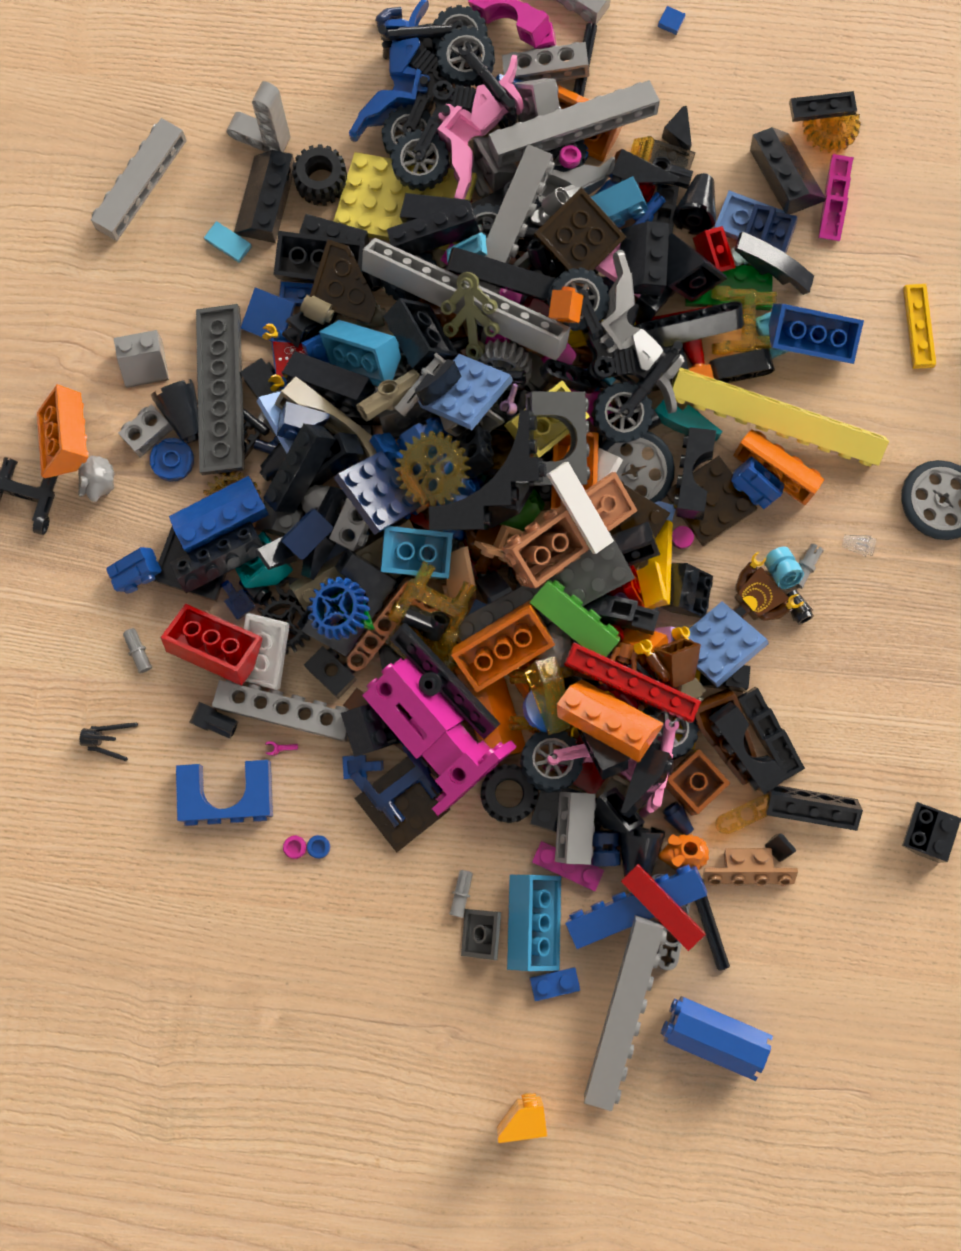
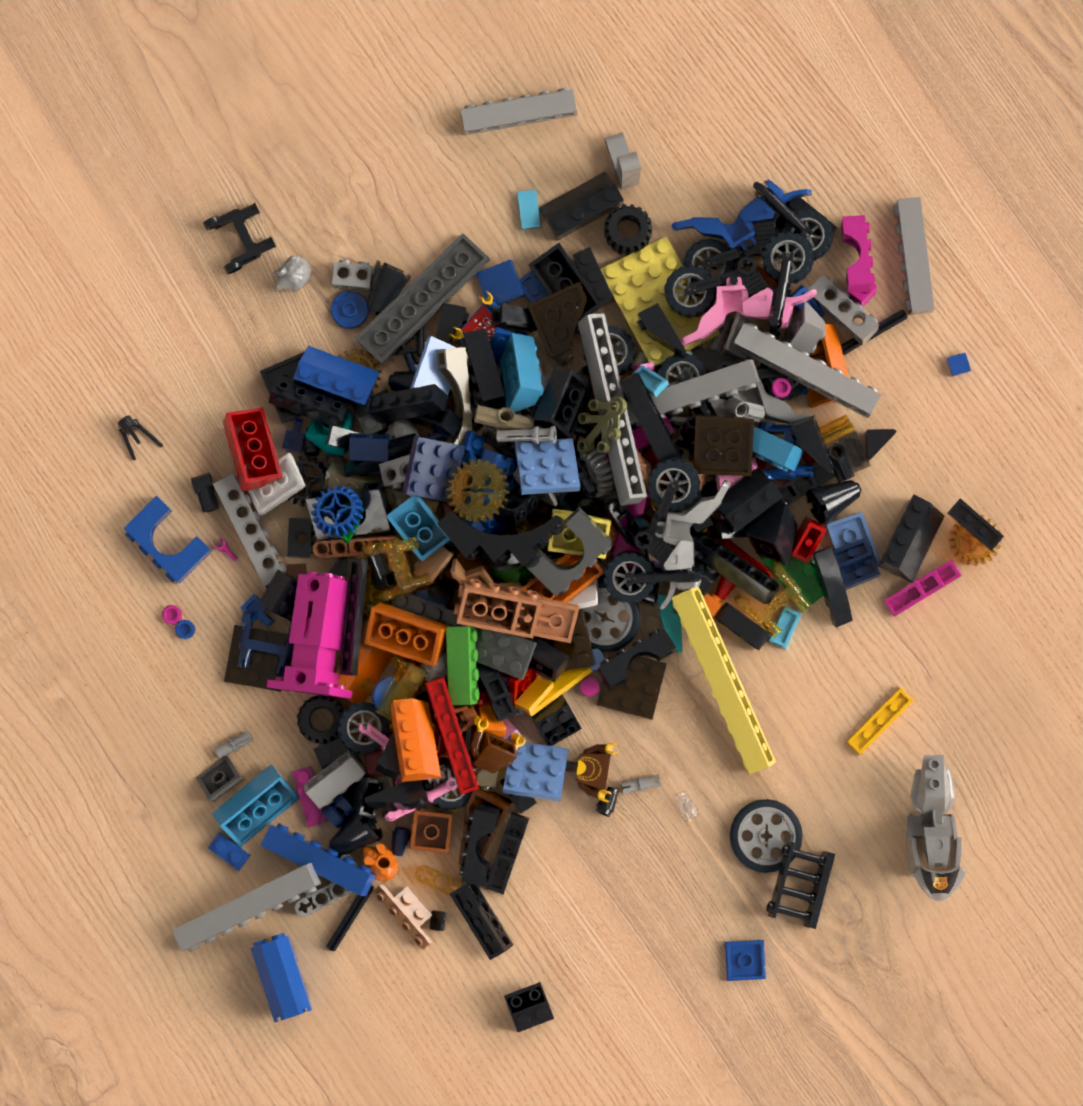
camera: 55 degrees right, 5 degrees up
orange slope [37,384,89,478] -> none
blue brick [106,547,162,594] -> none
light grey slope [114,330,169,388] -> none
light grey axle [123,628,152,673] -> none
slope [277,401,329,440] -> none
dark tan brick [300,295,334,325] -> none
dark blue arm [375,7,403,28] -> none
black brick [387,201,480,255] -> none
black slope [415,359,462,406] -> none
black hose [419,672,444,696] -> none
light orange slope [497,1093,548,1143] -> none
lavender hand [500,384,518,415] -> none
white tile [547,462,614,554] -> none
orange brick [548,287,583,323] -> none
red tile [621,864,706,951] -> none
blue brick [731,456,785,509] -> none
orange slope [733,429,825,505] -> none
medium azure wheel [764,546,804,589] -> none
blue slope [768,304,864,364] -> none

